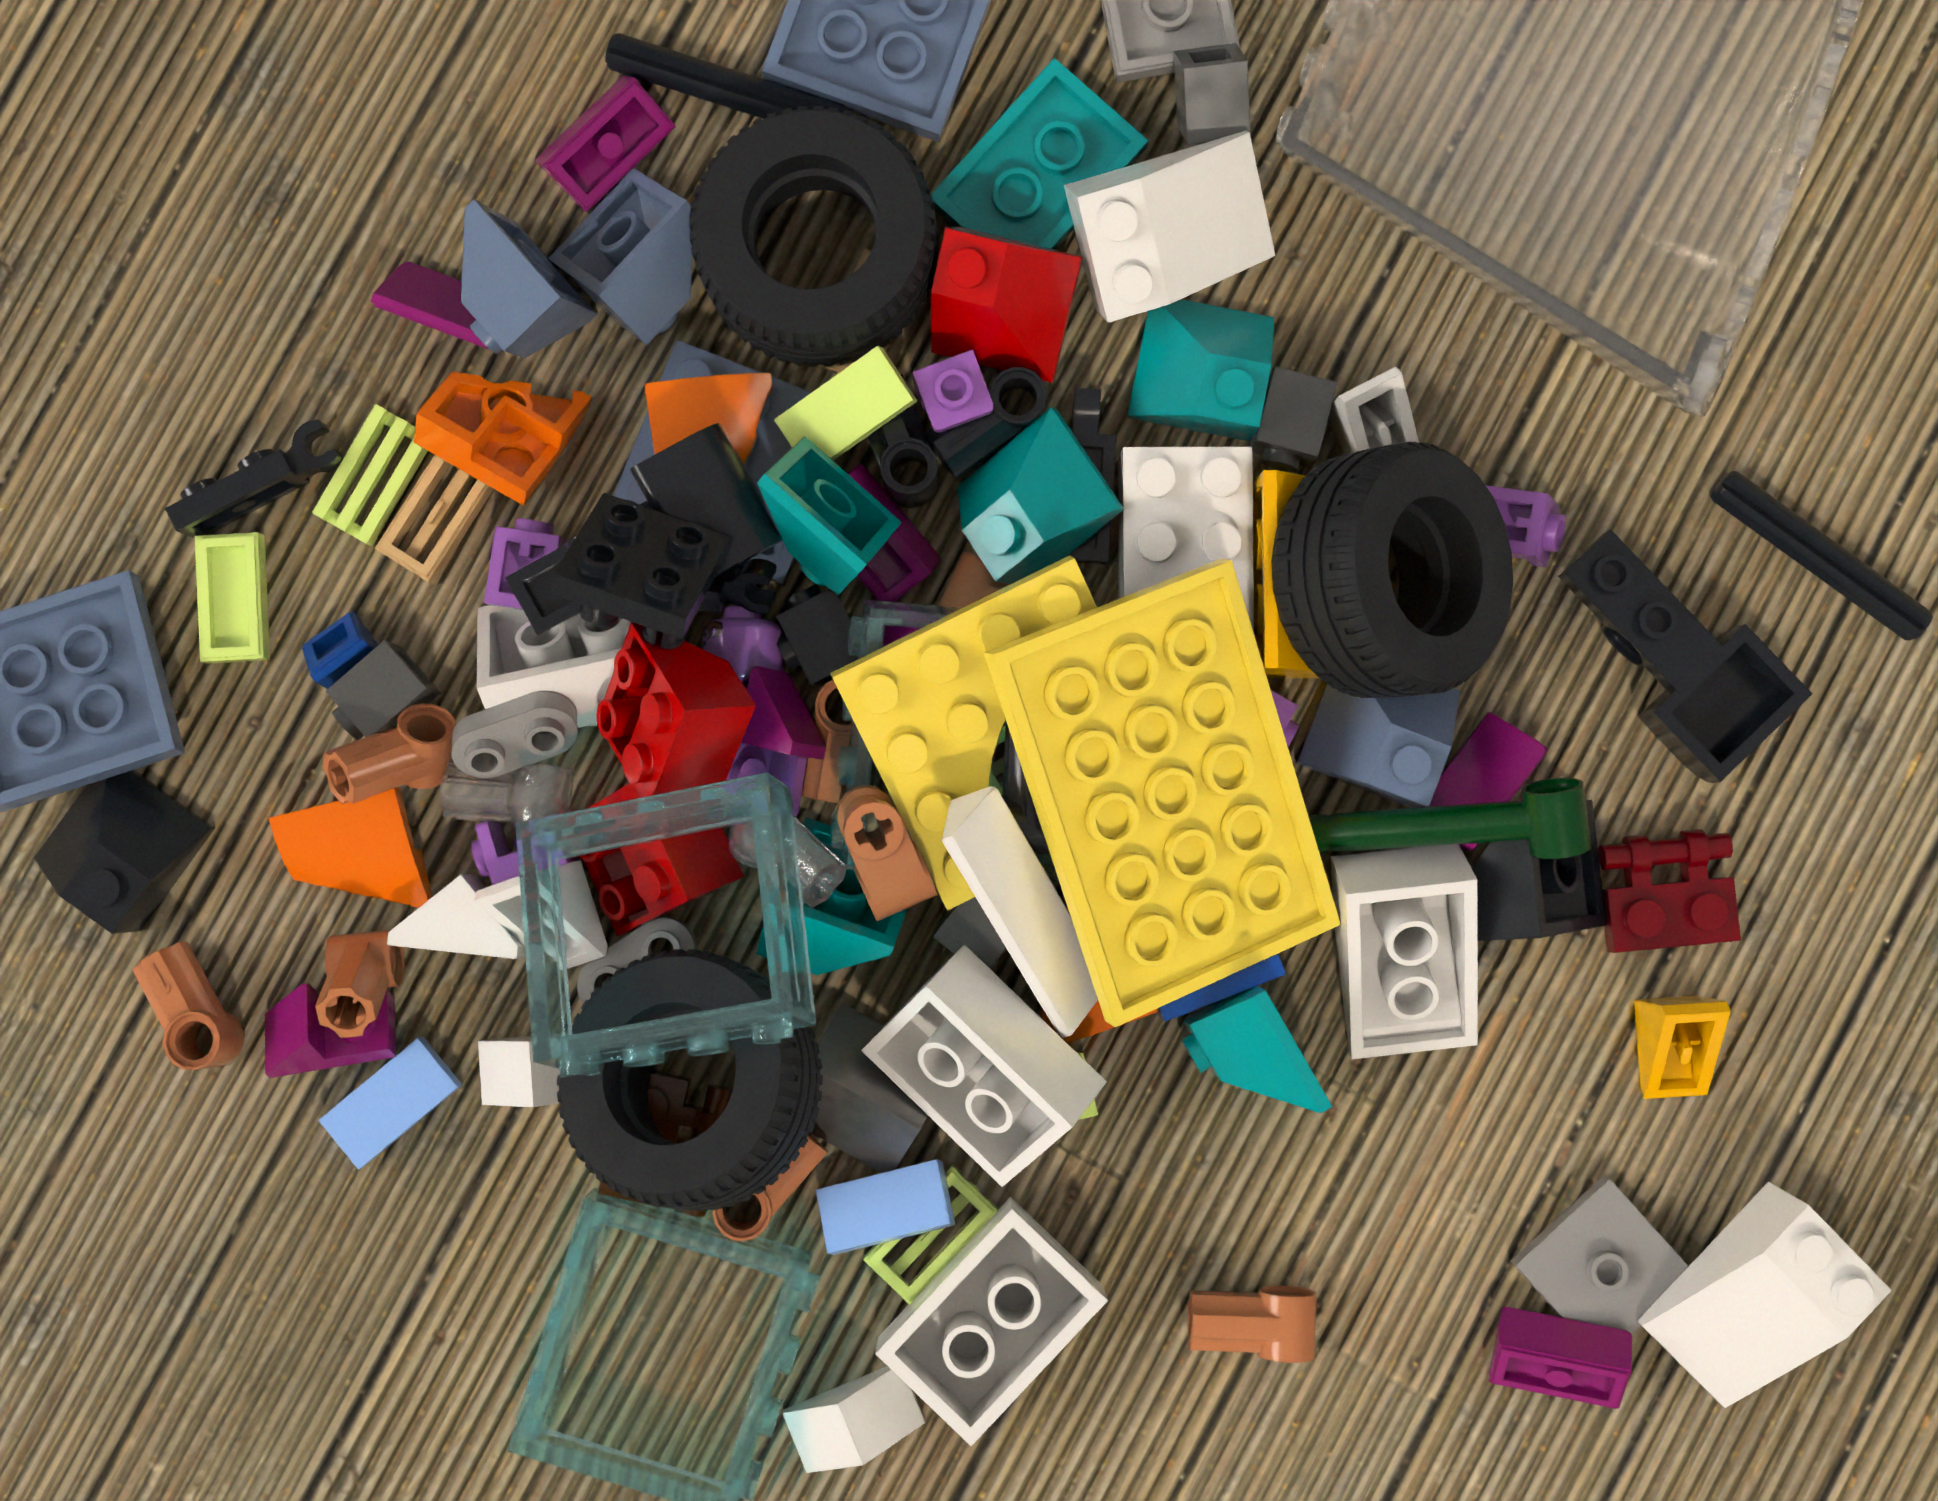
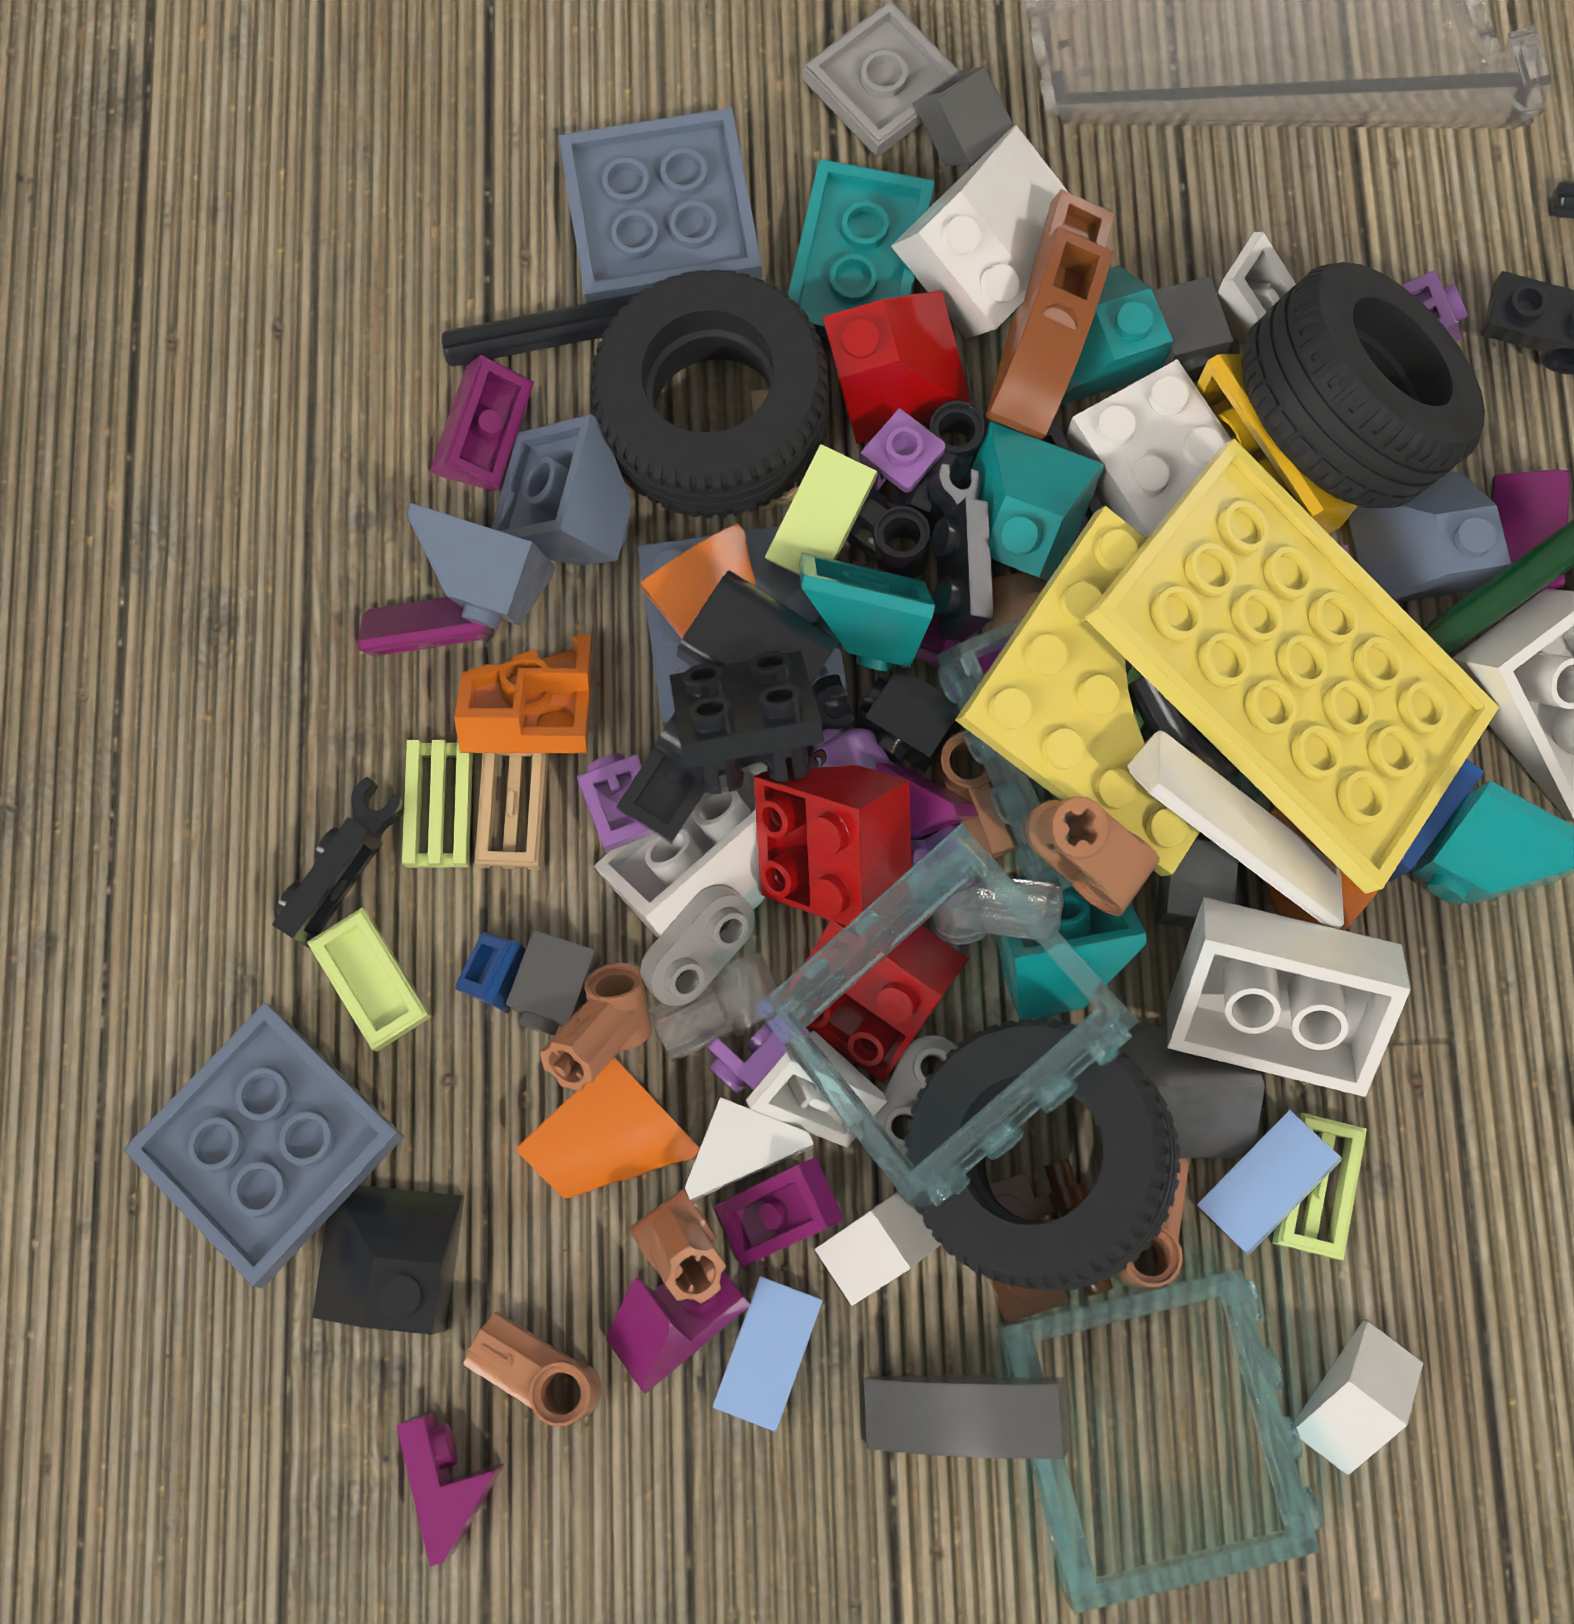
camera: 25 degrees left, 10 degrees down
white brick [875,1197,1108,1446] -> none
none -> magenta slope [396,1411,504,1567]
none -> magenta slope [715,1157,844,1267]
none -> dark grey slope [864,1374,1070,1459]
none -> black plate [928,463,994,642]
none -> dark orange slope [985,189,1115,440]

